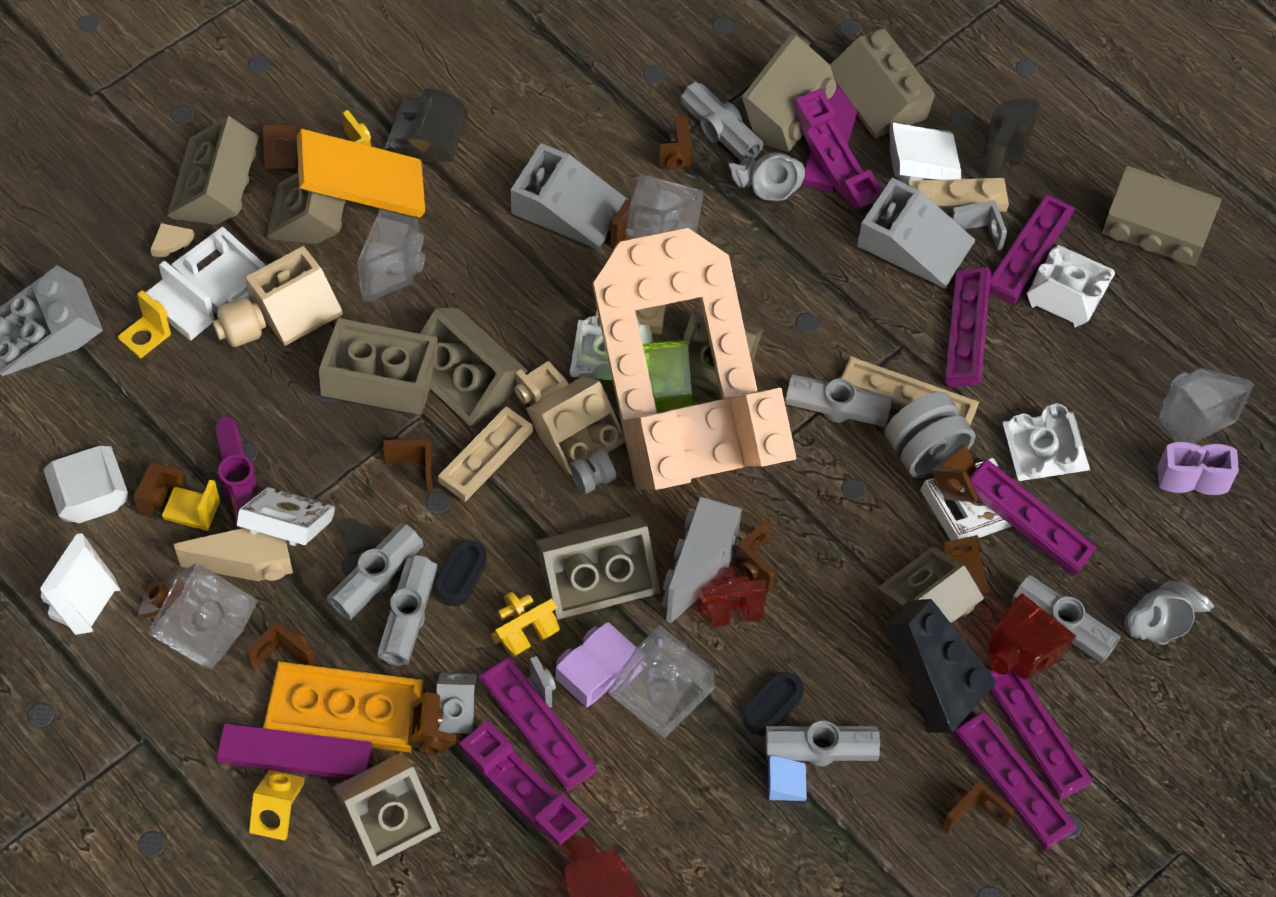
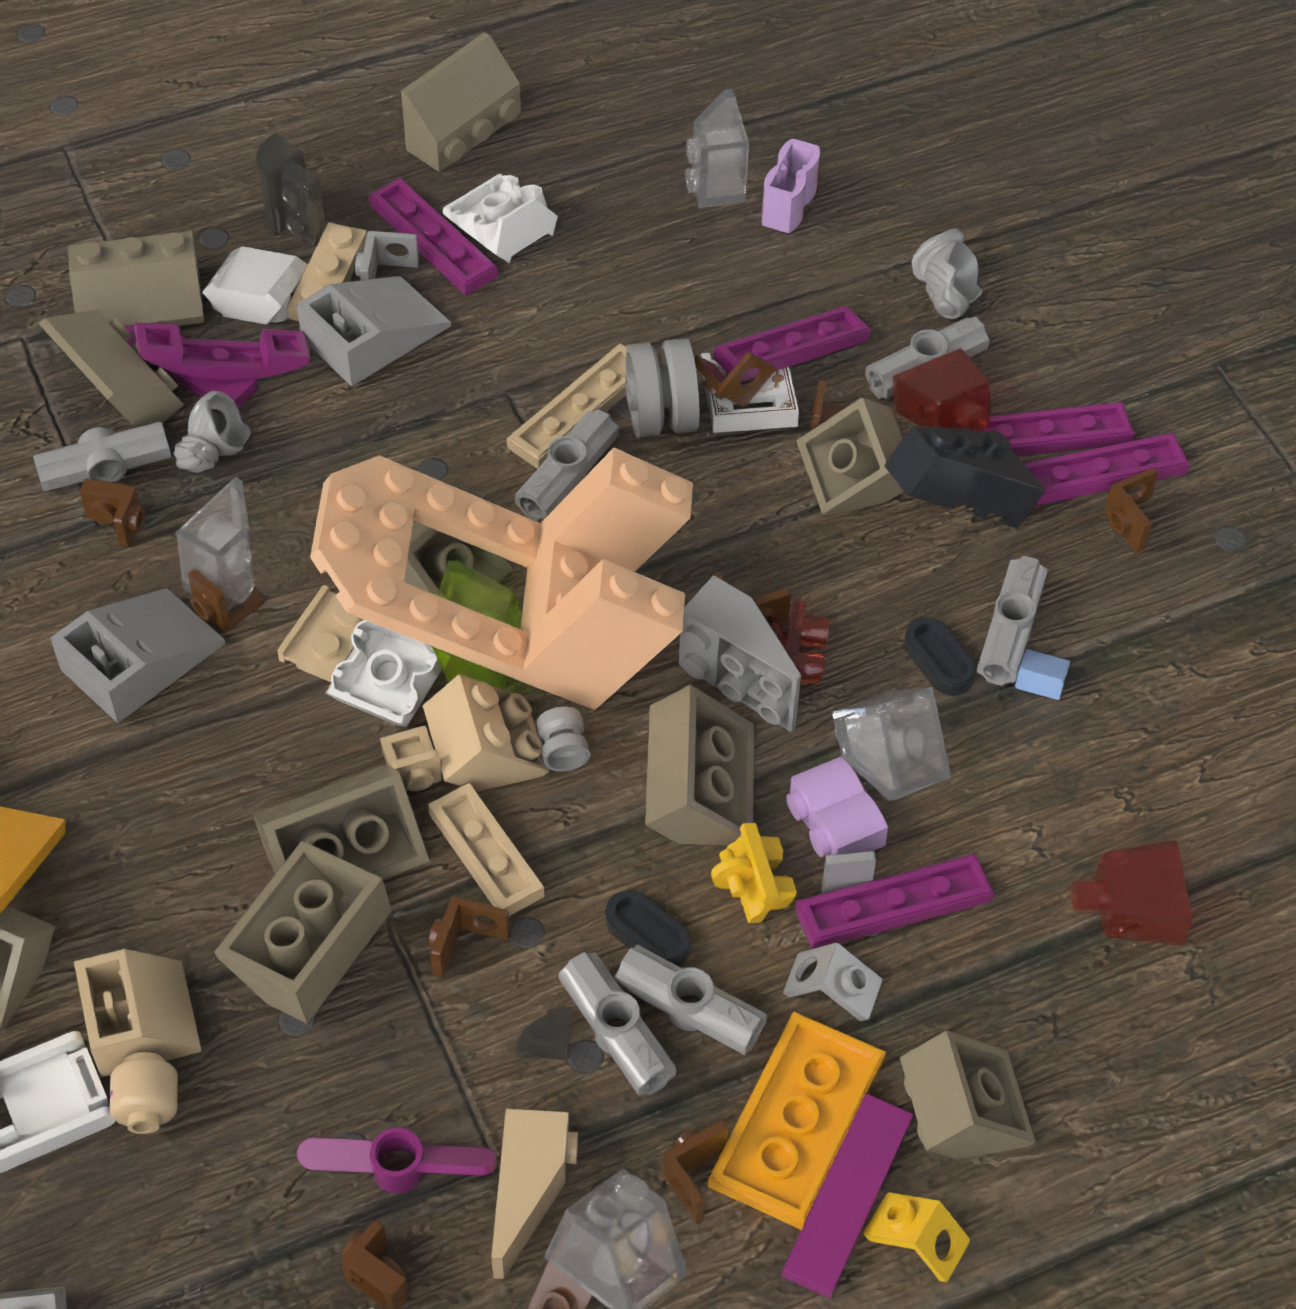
camera: 70 degrees left, 5 degrees down
yellow bracket [118,290,171,359] -> none
white panel [146,261,215,341] -> none
yellow bracket [162,480,220,531] -> none
white container [237,487,335,546] -> none
clear slope [357,209,425,302] -> none
reddish brown bracket [407,692,456,755] -> none
magenta slope [459,720,588,845] -> none
magenta tile [945,267,991,388] -> none
white slope [1003,403,1090,481] -> none

